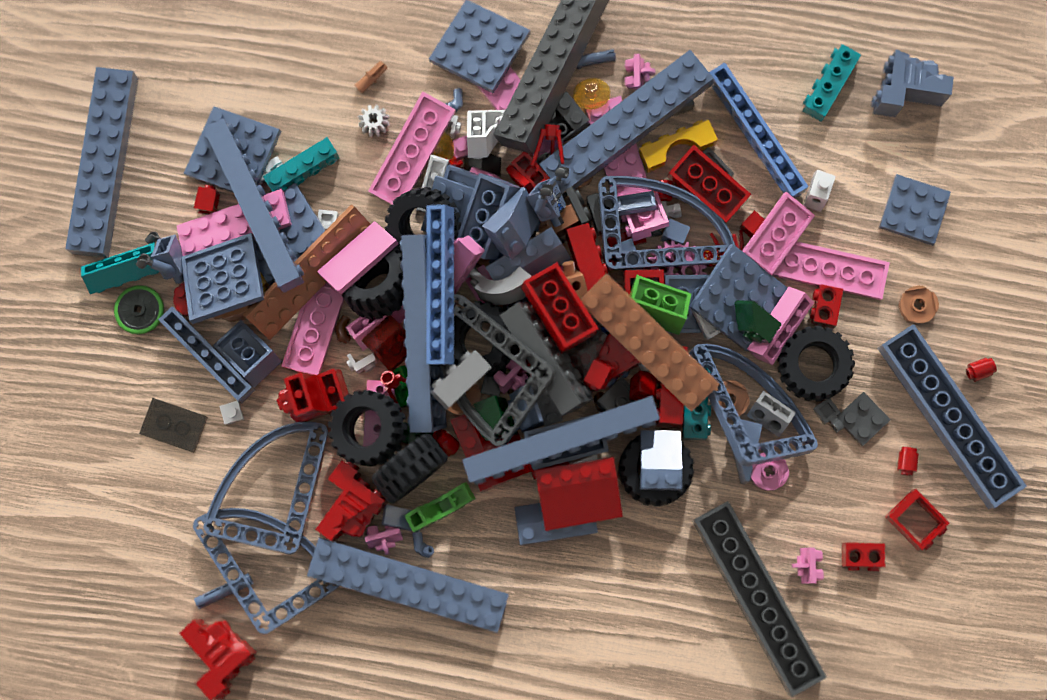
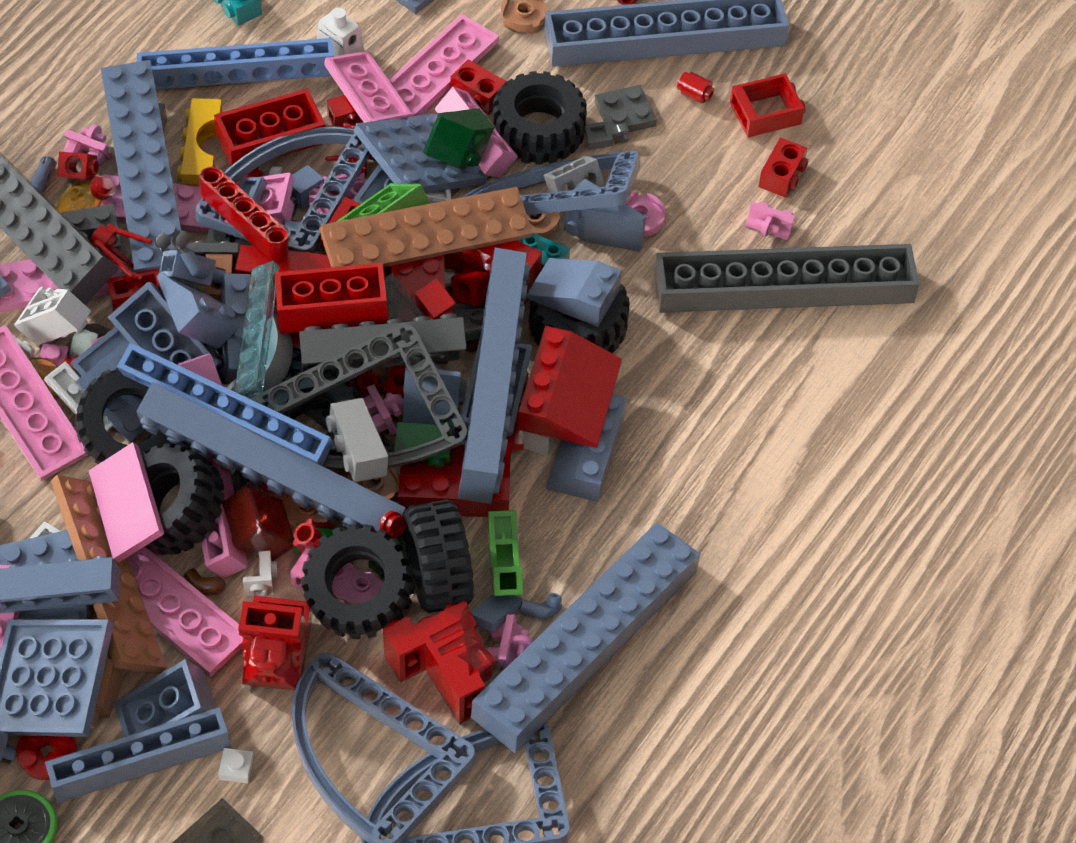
camera: 70 degrees left, 25 degrees down
none -> red brick [57,151,99,180]
none -> red plate [90,176,116,200]
none -> red beam [199,167,289,261]
none -> clear light blue plate [235,261,279,398]
none -> red plate [379,511,406,539]

